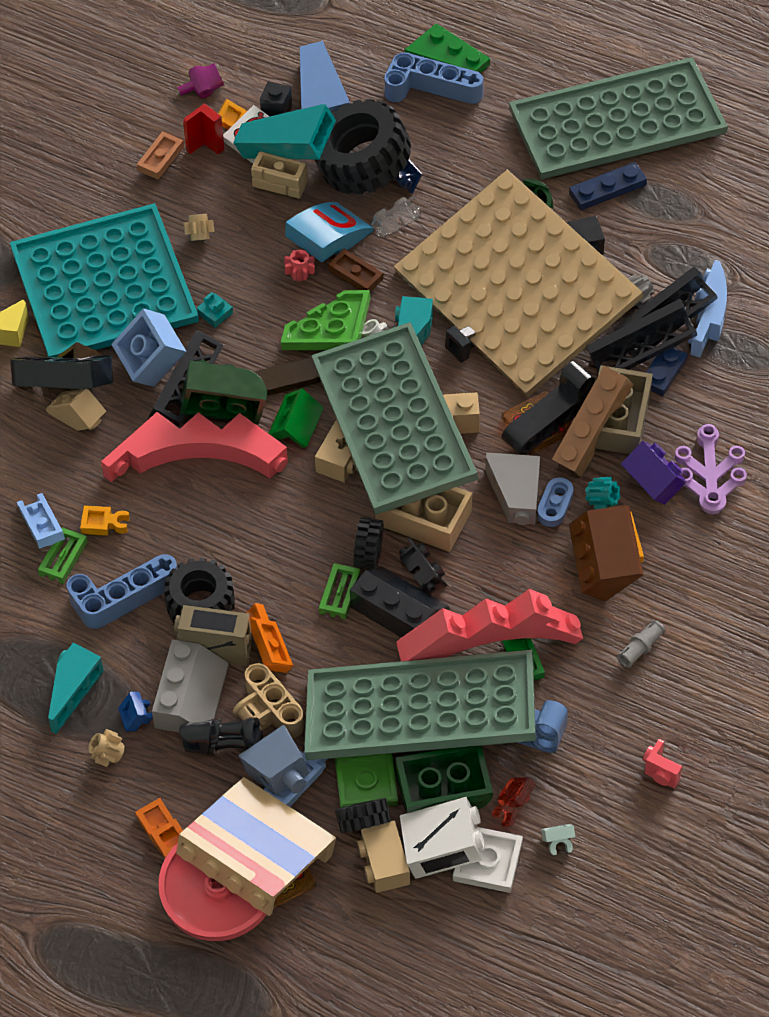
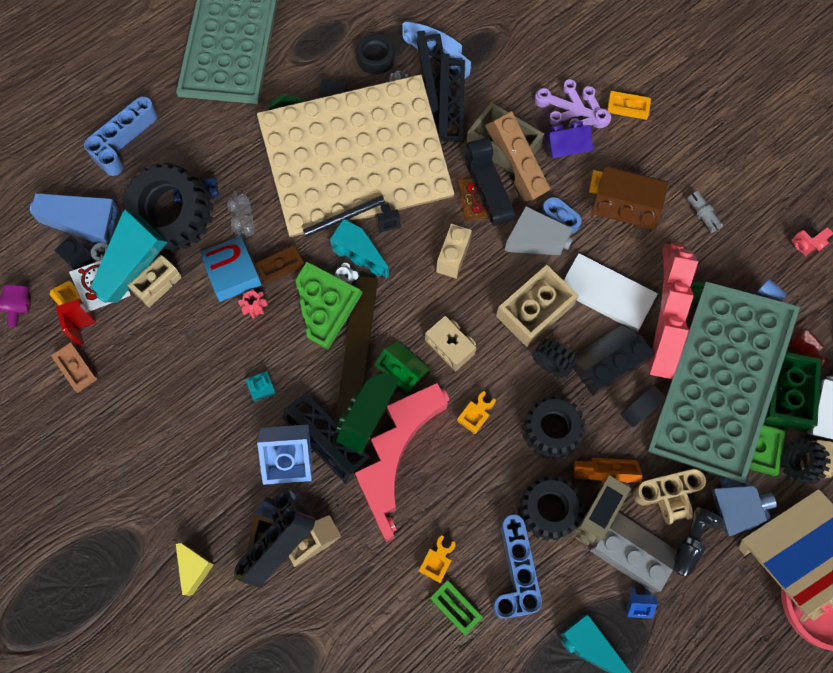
camera: 70 degrees left, 15 degrees up
teal plate [10,203,199,358] -> none
light blue hinge [17,493,65,549] -> none
tan gear [89,729,124,767] -> none
orange slope [135,798,183,858] -> none
tan gear [184,214,214,241] -> none
sand green plate [311,322,479,515] -> none
bright green tile [319,563,360,620] -> none
black hinge [399,537,448,593] -> none
green wing [404,23,490,73] -> none
dark blue plate [569,162,647,211] -> none
teal gear [585,477,621,510] -> none
dark blue plate [645,348,688,396] -> none
none -> black bar [303,195,385,237]
none -> black tyre [356,34,394,75]
none -> light orange plate [457,391,496,435]
none -> black tyre [522,395,586,459]
none -> white tile [564,254,658,332]
none -> light orange plate [607,91,651,120]
none -> black tyre [620,385,666,428]

